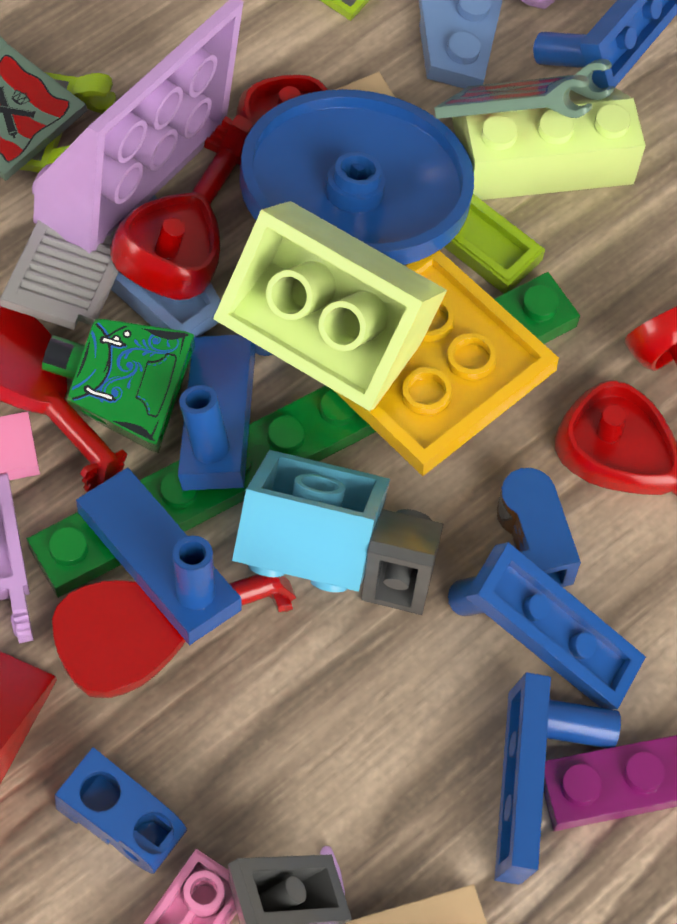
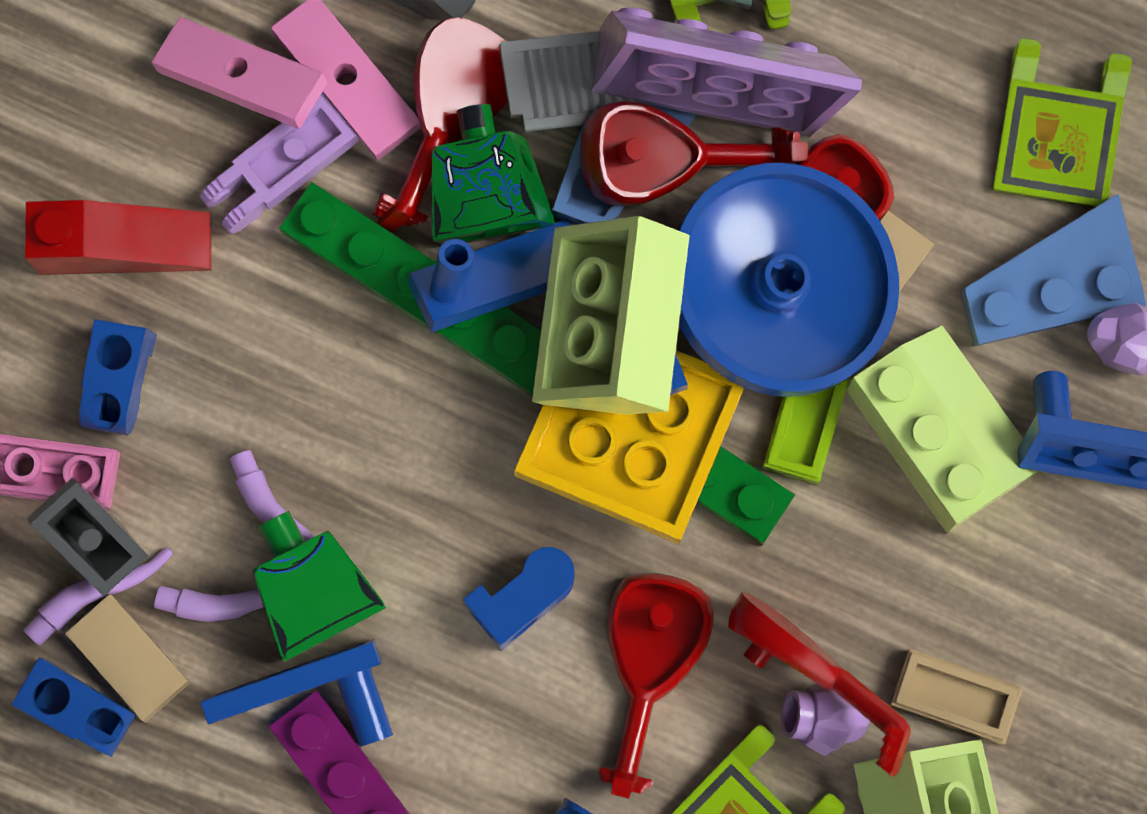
camera: 70 degrees right, 15 degrees up
red piece [52,574,296,698] -> none
blue piece [76,467,242,646] -> none
medium azure brick [232,450,390,592] -> none
dark grey slope [362,509,444,615] -> none
sand green flag [434,59,615,119] -> none
blue piece [448,542,646,710] -> none
none -> lavender animal [154,586,263,622]
none -> lavender animal [229,450,314,542]
none -> green torso [252,511,386,662]

